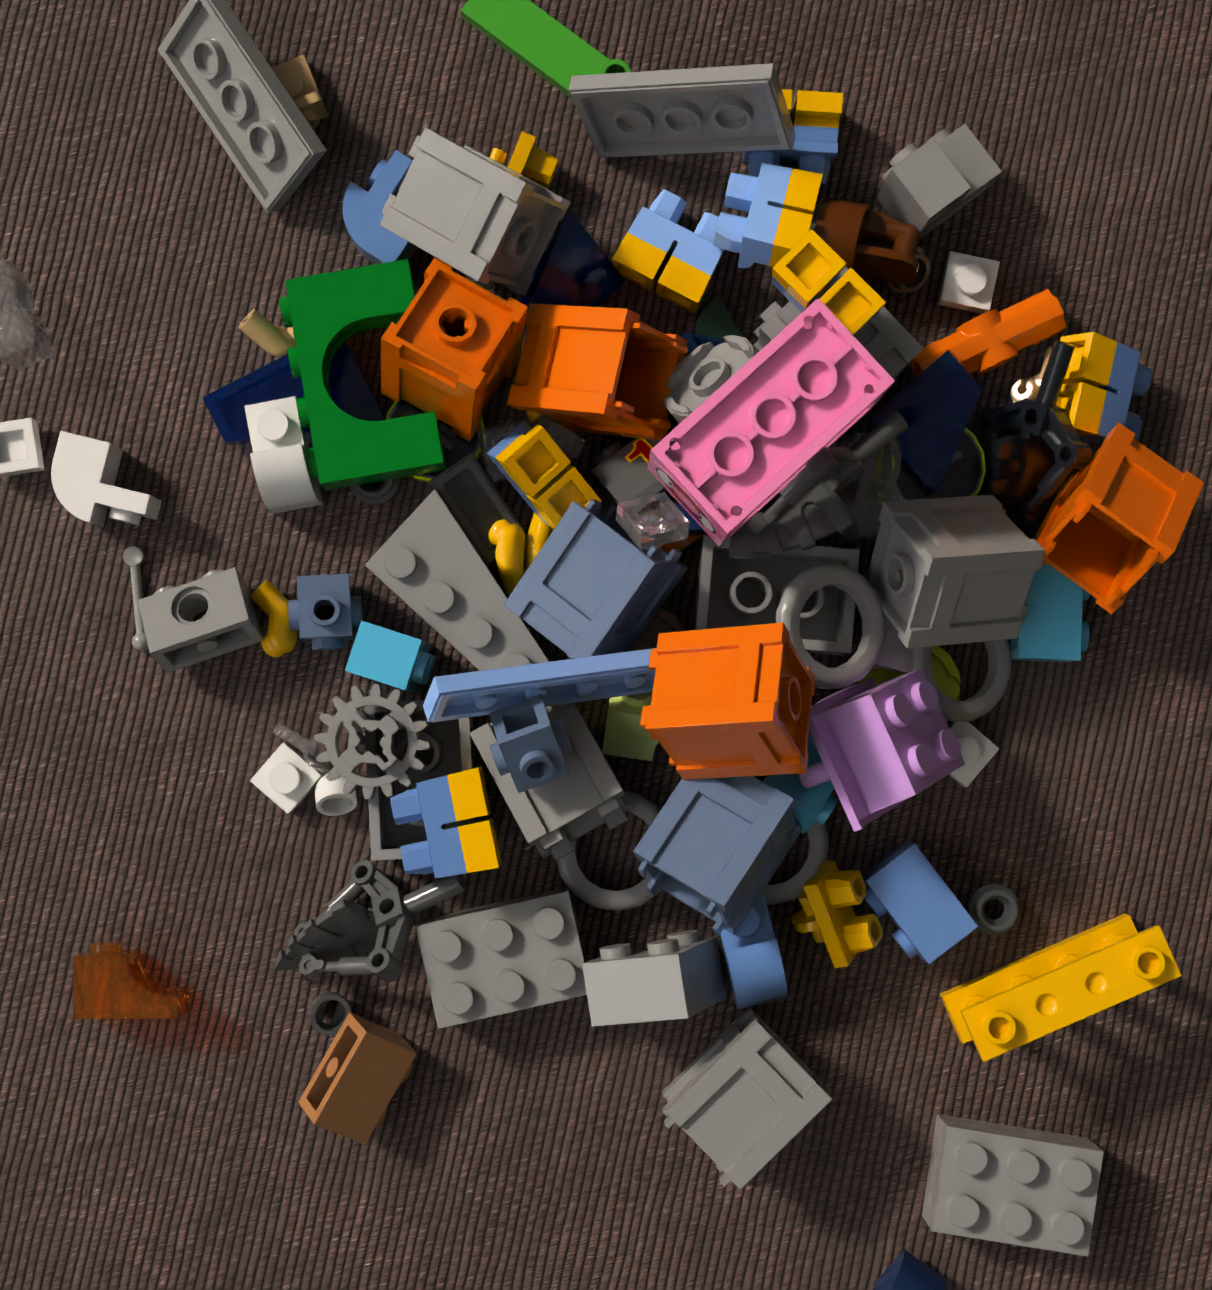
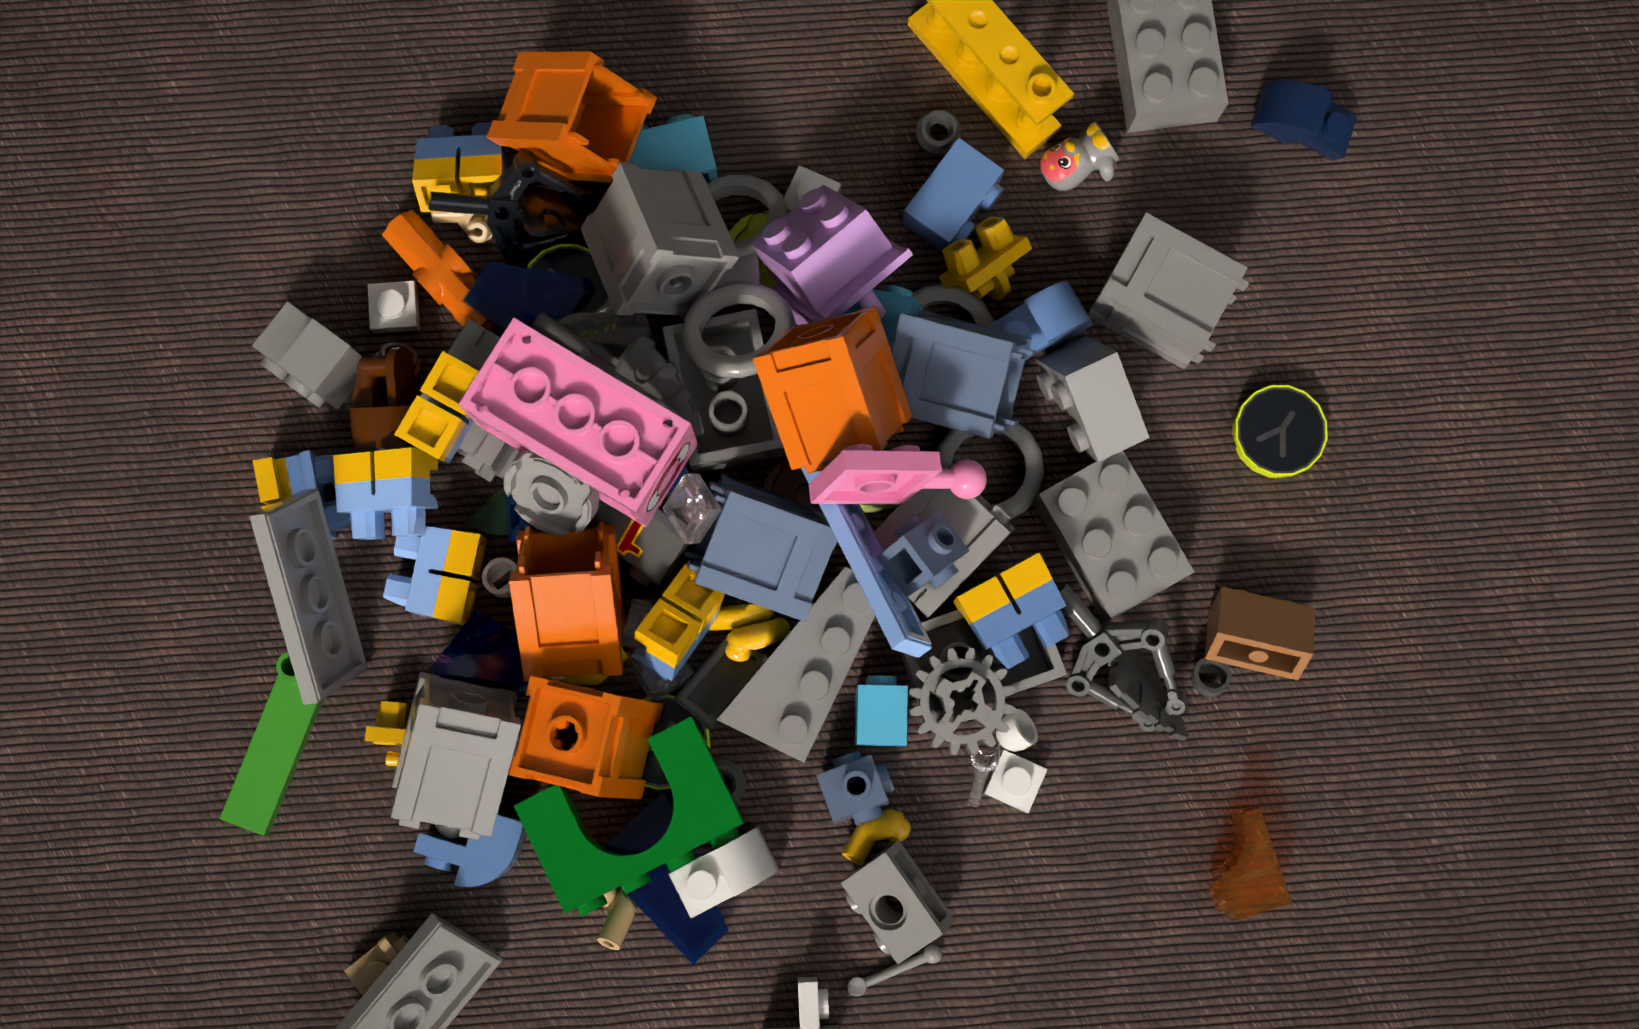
camera: 110 degrees left, 5 degrees down
none -> white hinge [482,557,517,598]
none -> bright pink plate [809,444,987,504]
none -> animal [1040,121,1120,191]
none -> black tile [1232,385,1328,478]

